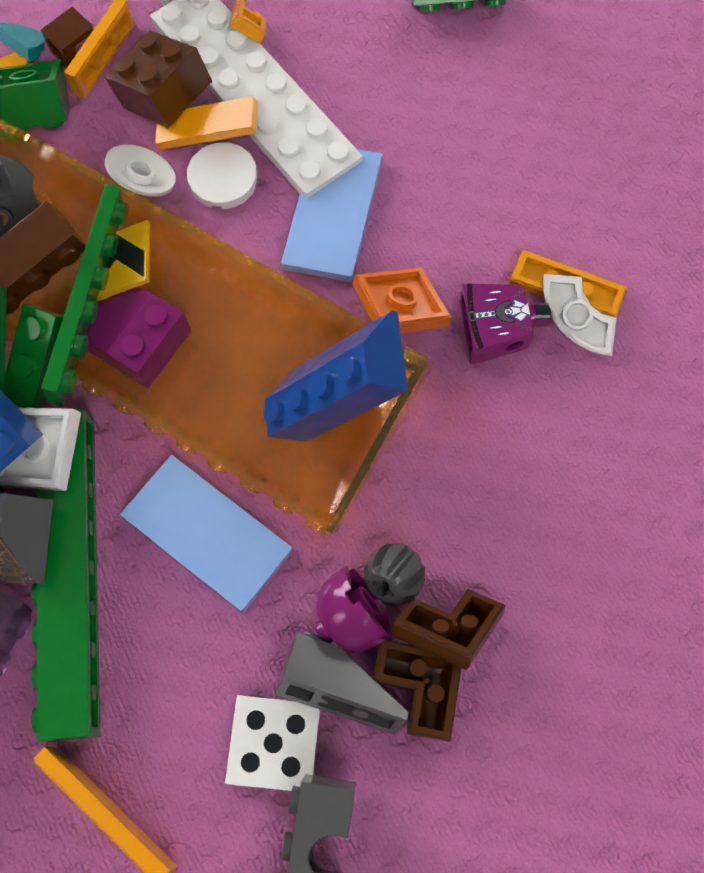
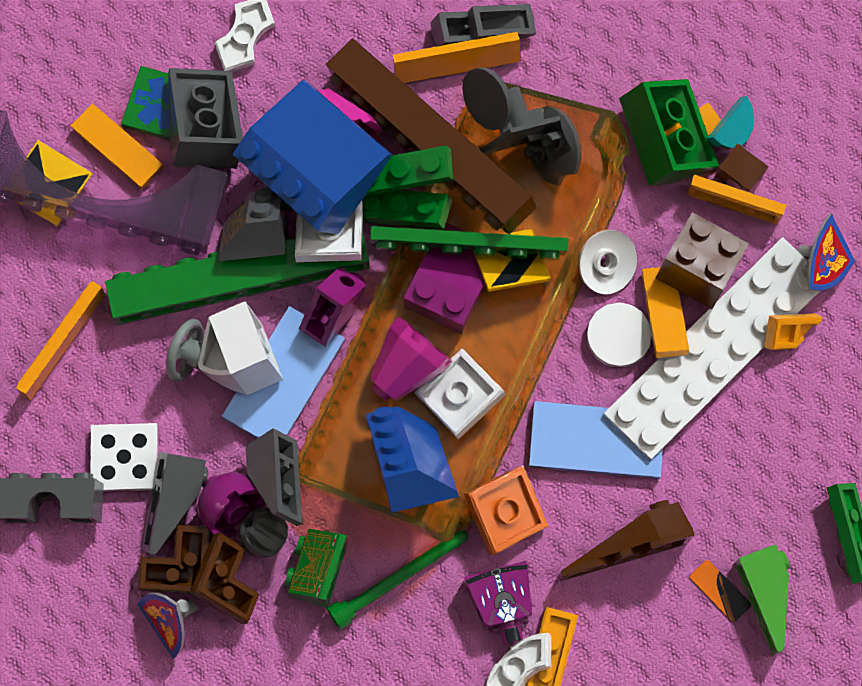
camera: 75 degrees right, 5 degrees up
none -> shield [137,592,198,659]
none -> white piece [166,301,283,395]
none -> dark grey slope [246,428,302,526]
none -> green slope [284,529,348,608]
none -> magenta torso [299,268,366,347]
none -> green piece [326,530,468,631]
none -> dark pink cone [370,316,453,401]
none -> white tile [414,348,507,439]
none -> reddish brown wedge [558,500,695,582]
none -> sticker [690,560,751,622]
none -> bright green slope [734,544,790,656]

